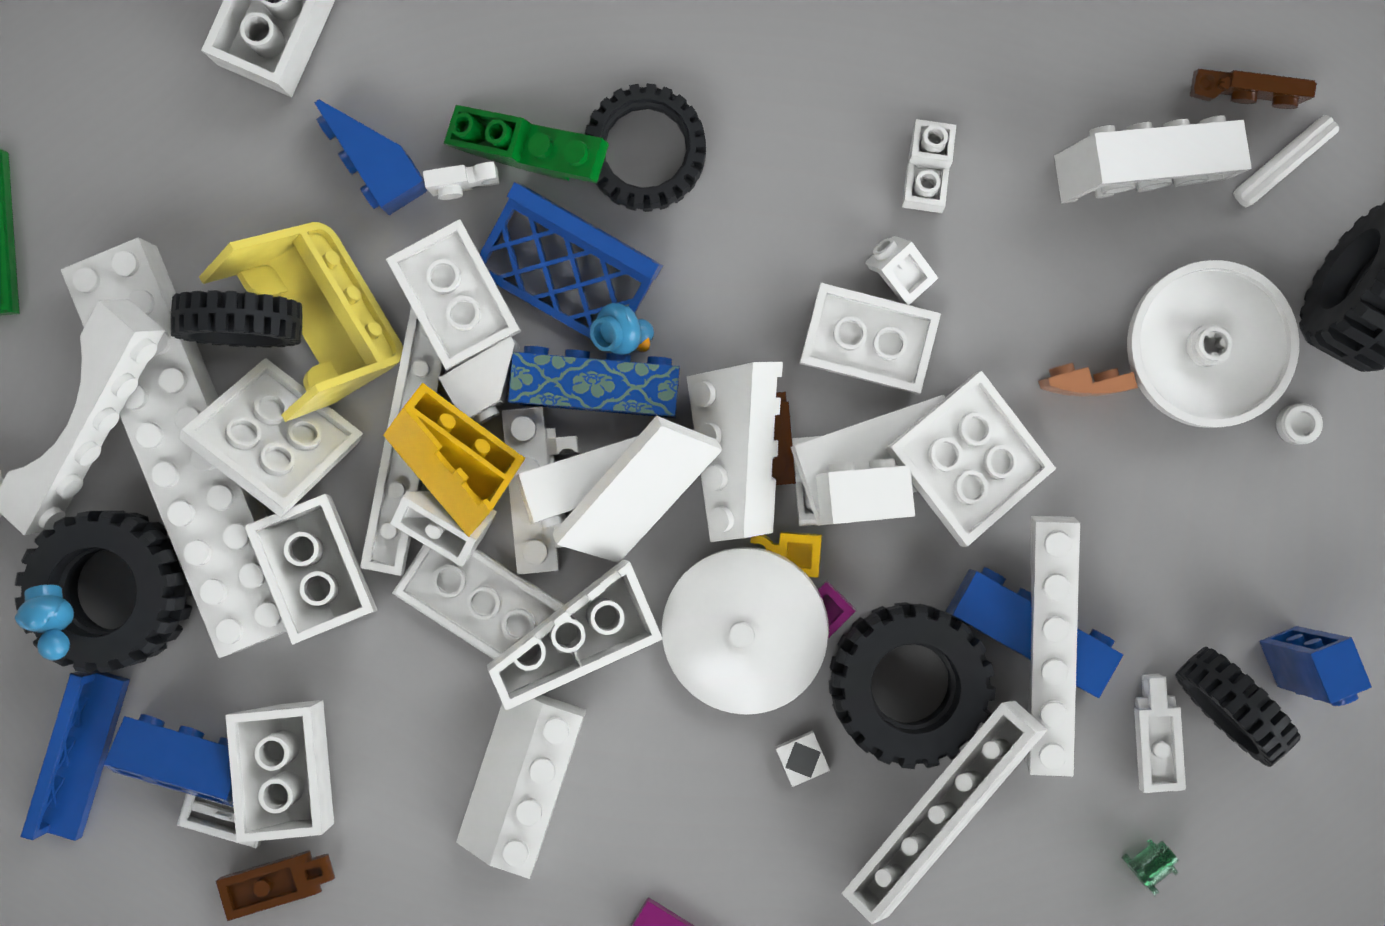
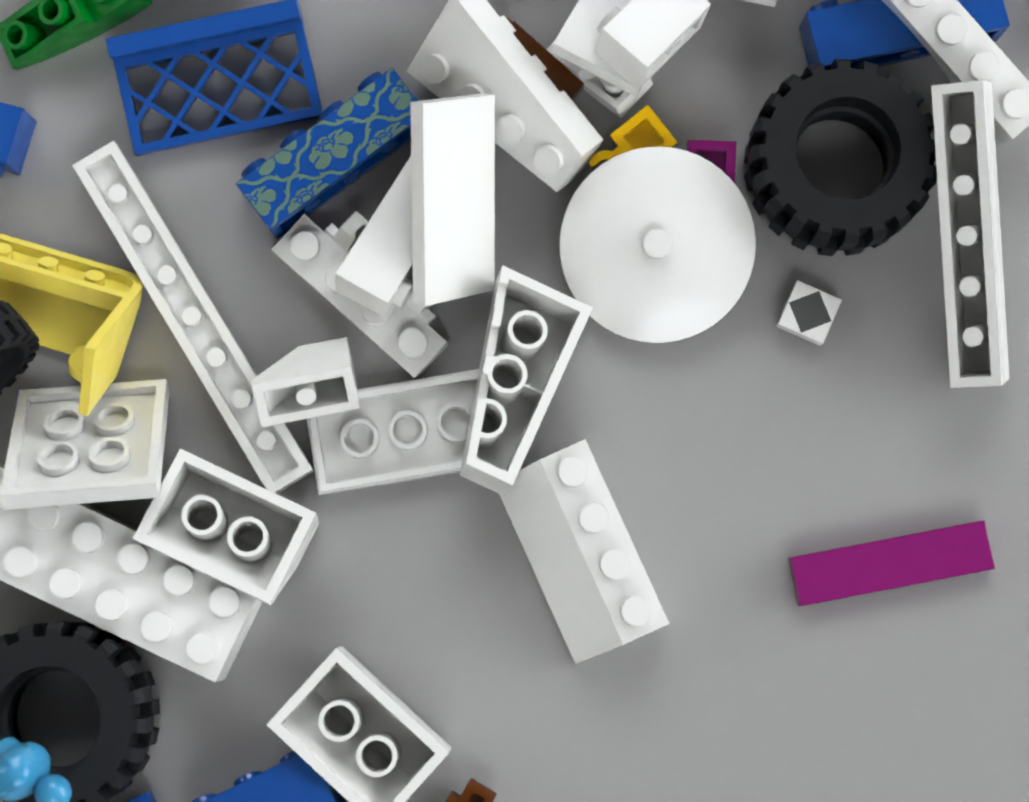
camera: 45 degrees left, 5 degrees down
yellow wedge [383,383,525,537] -> none
white plate [386,219,521,371] -> none
white plate [423,162,500,200] -> none
white slope [439,336,520,425] -> none
dark azure animal [590,303,654,355] -> none

